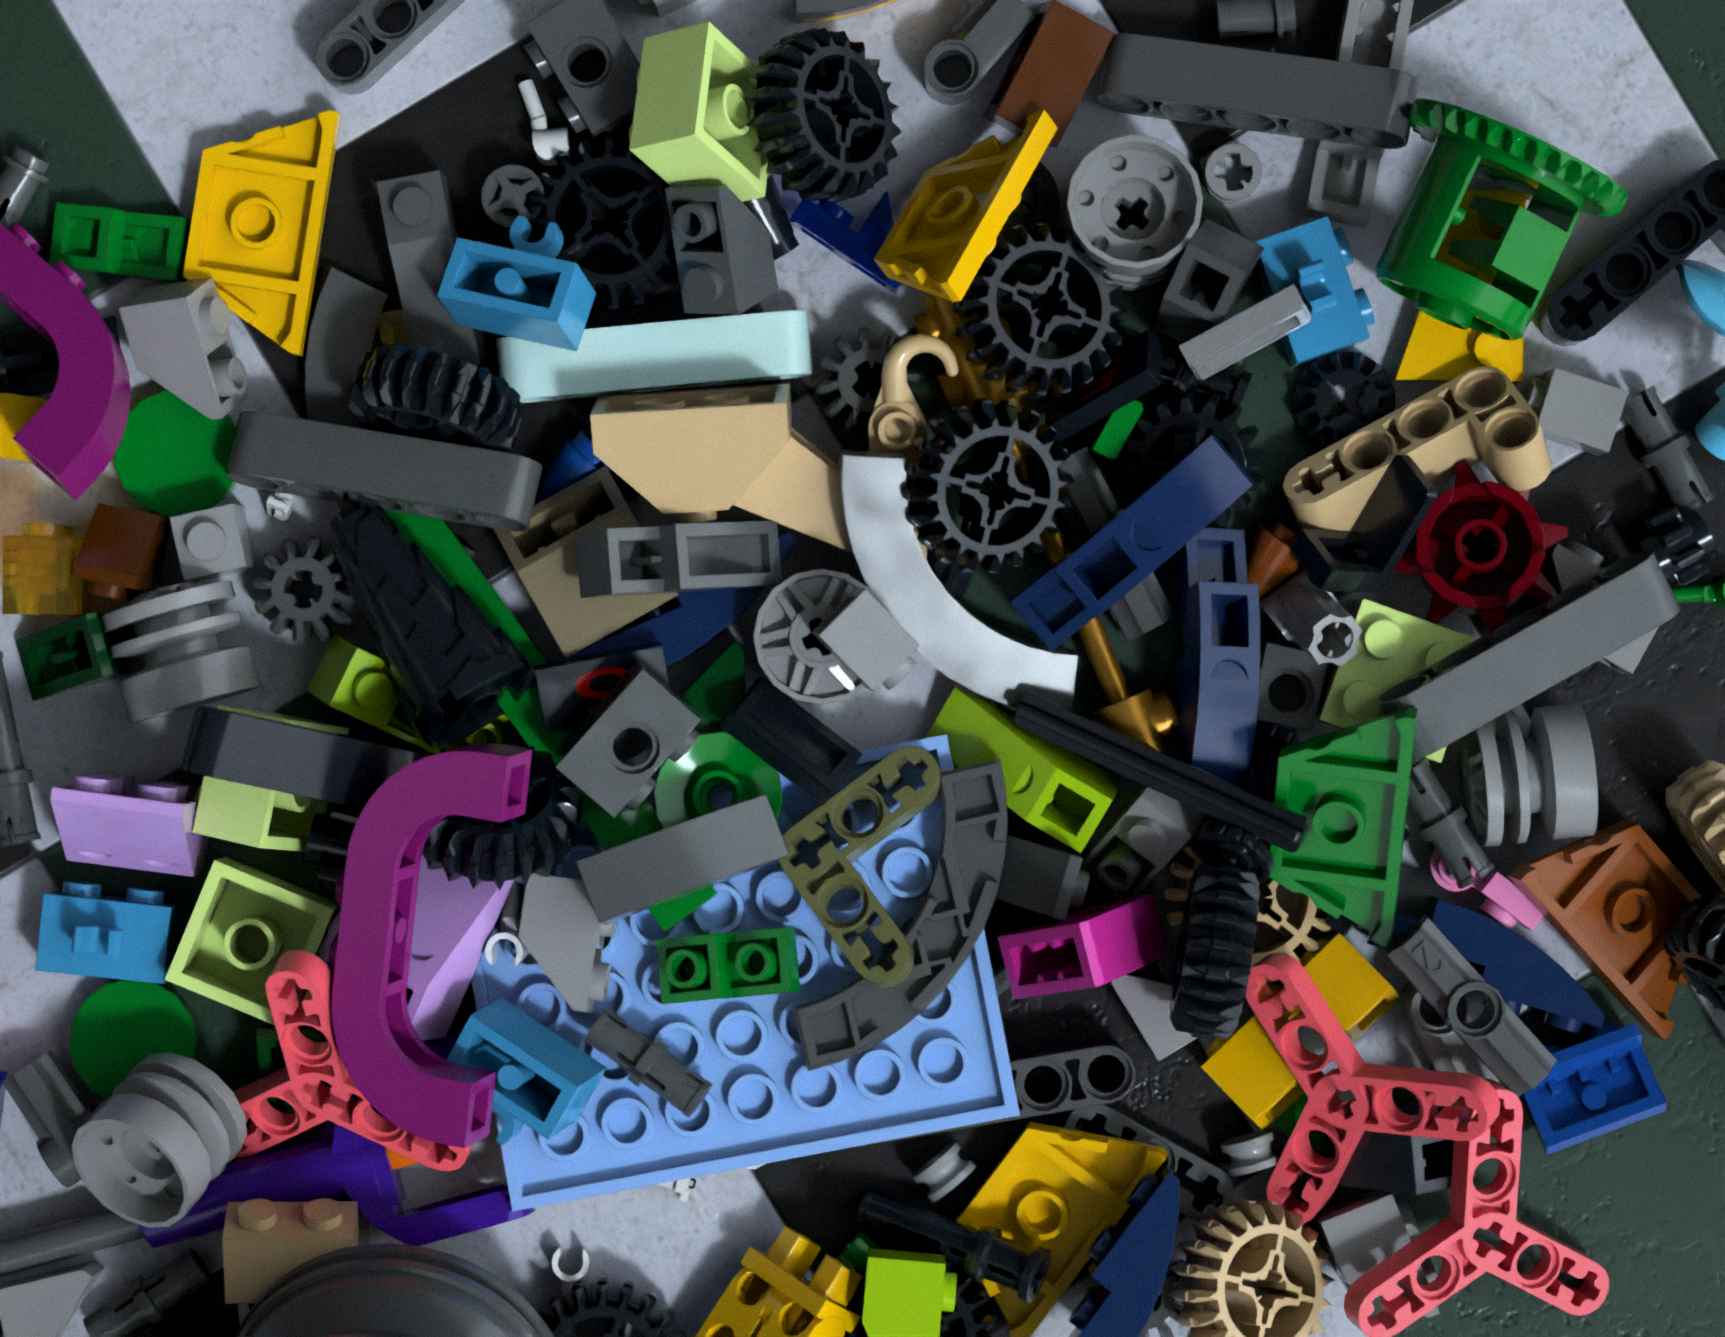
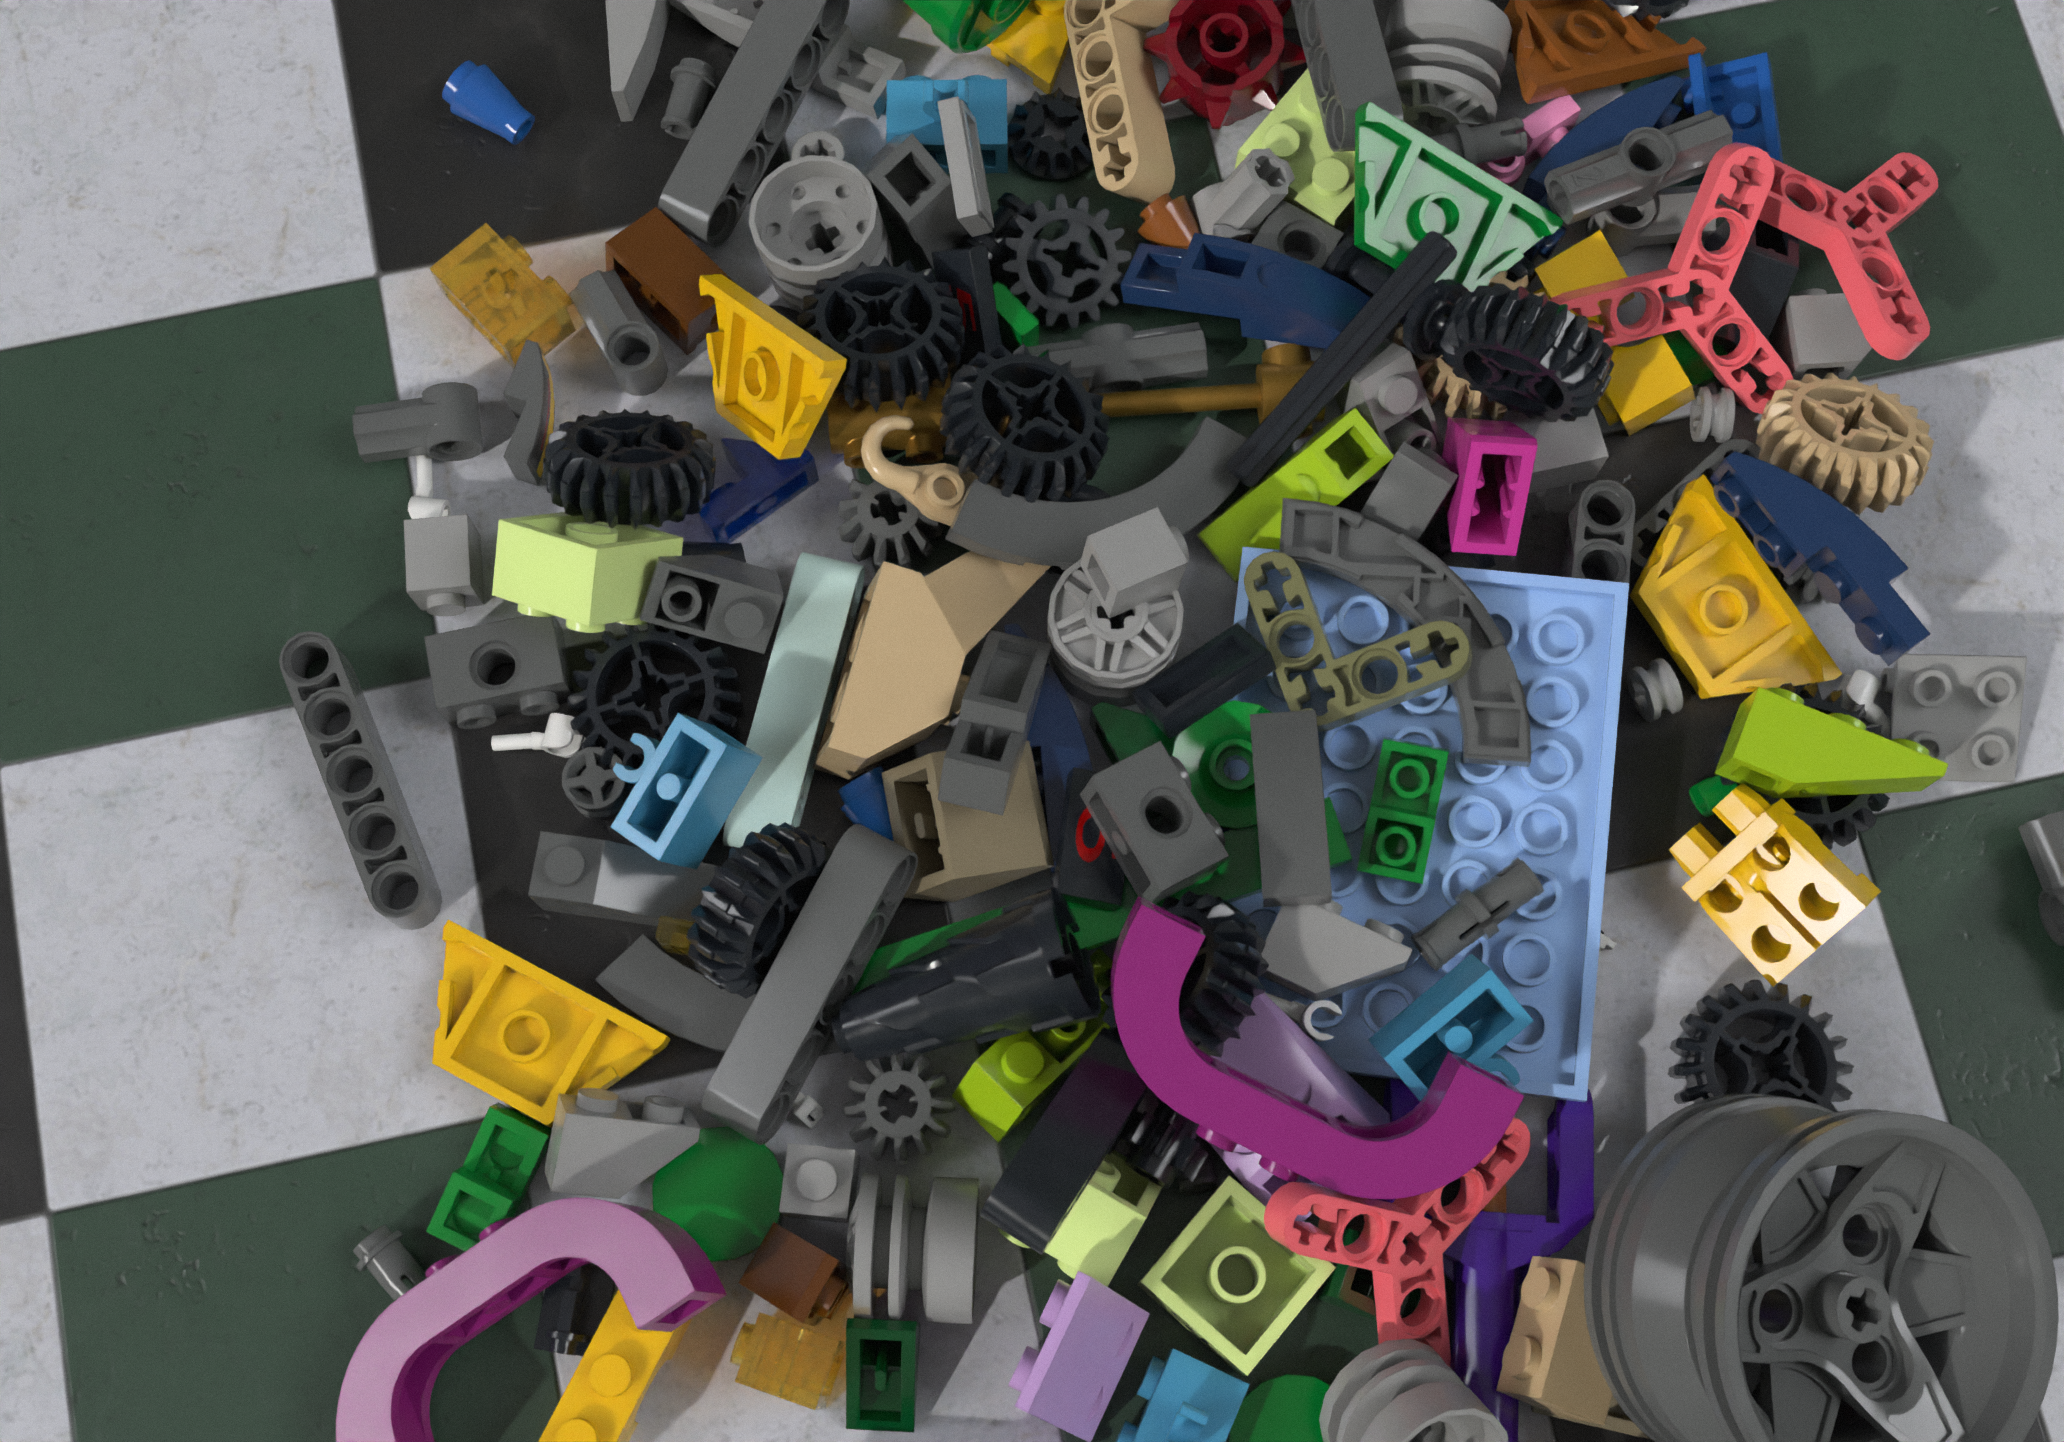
camera: 70 degrees left, 15 degrees down
white hand [551,1247,591,1336] -> none
black pin [857,1187,1051,1303] -> none
dark blue slope [1010,433,1254,652] -> none
black bracket [1290,455,1438,593] -> none

